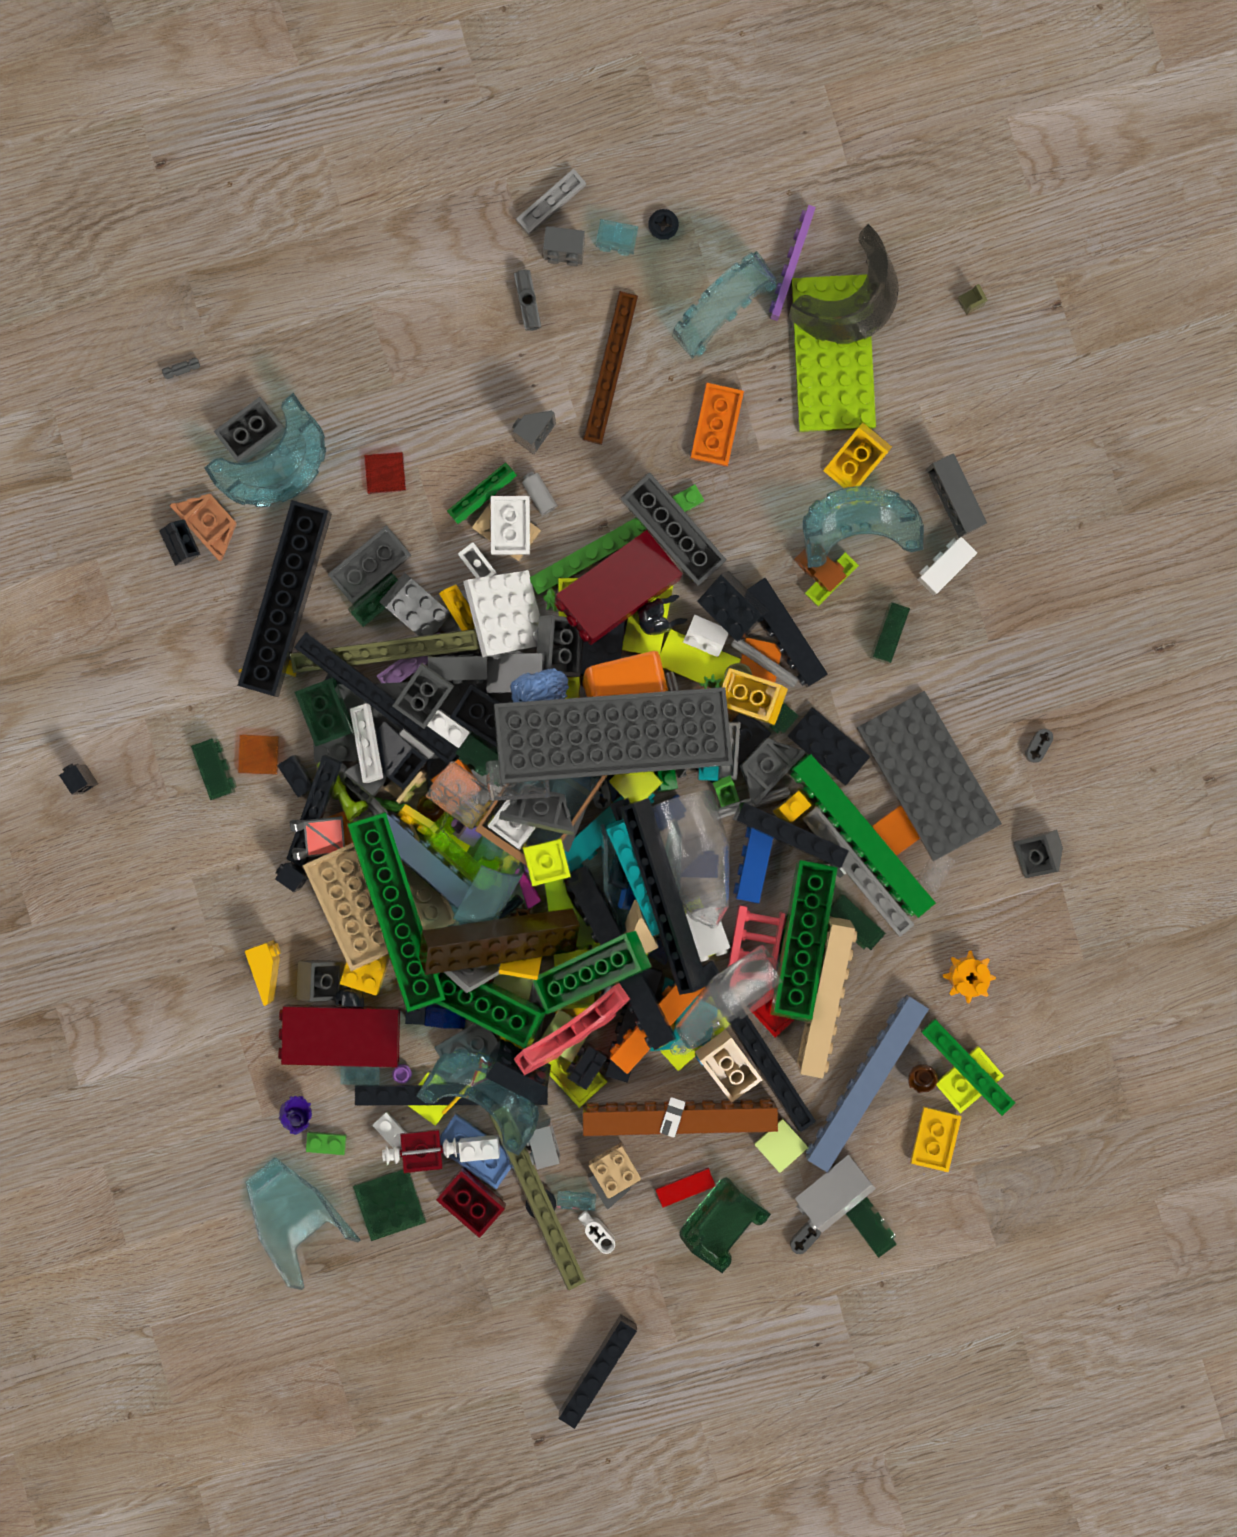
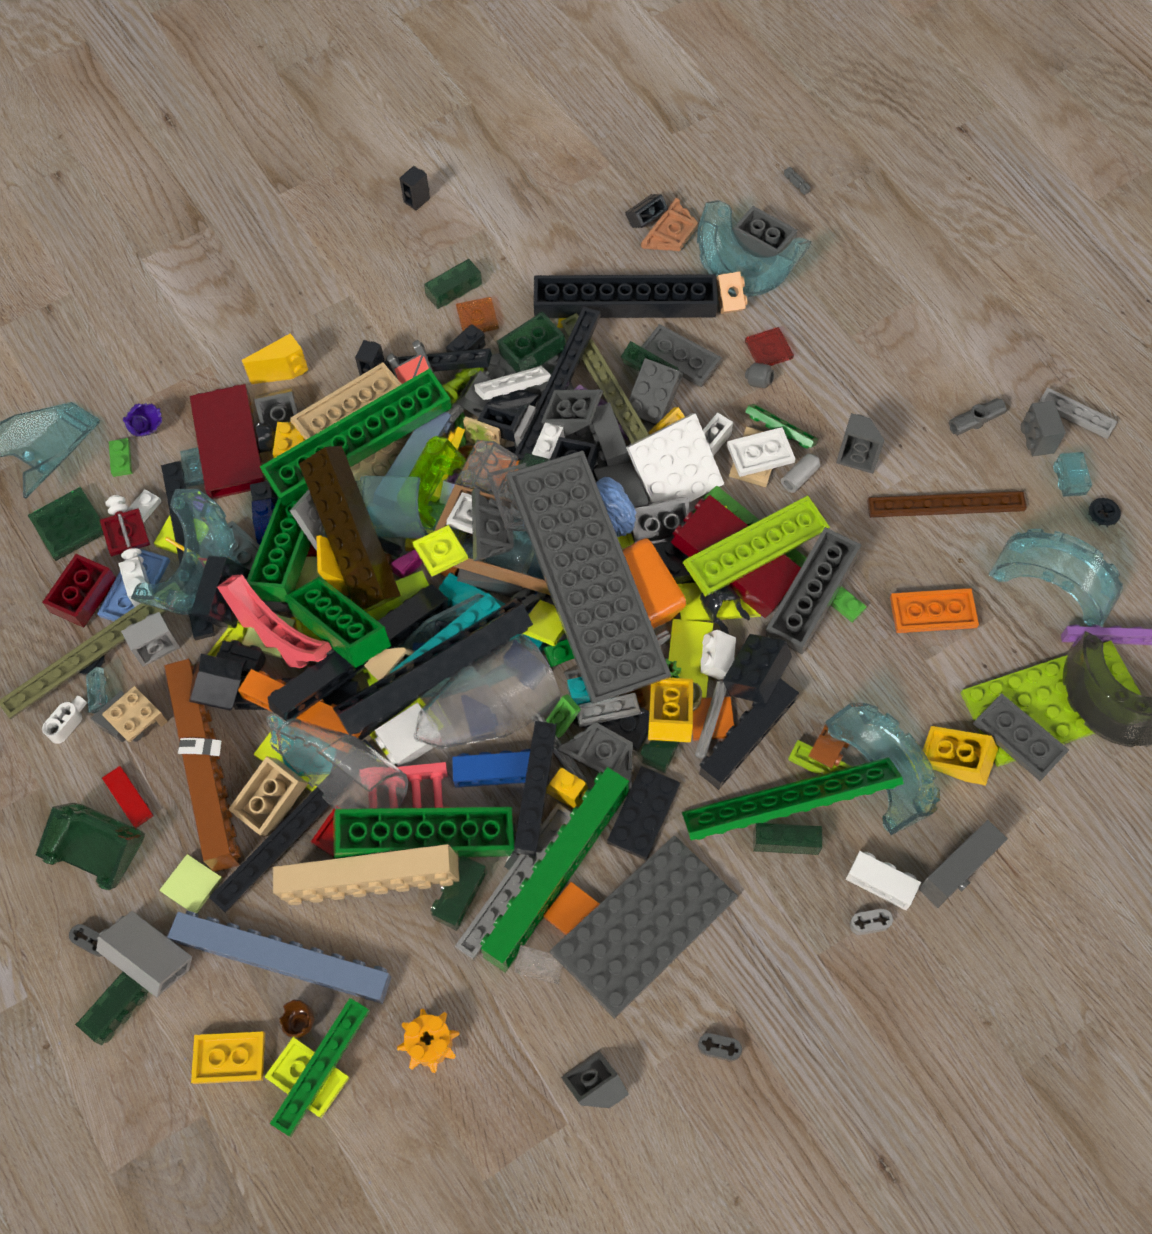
camera: 75 degrees right, 25 degrees down
none -> black slope [189,654,243,711]
none -> green plate [682,757,904,840]
none -> lime plate [683,496,830,597]
none -> light nougat brick [716,272,747,314]
none -> dark grey head [745,362,774,388]
none -> light grey beam [849,909,893,935]
none -> dark grey plate [973,693,1069,781]

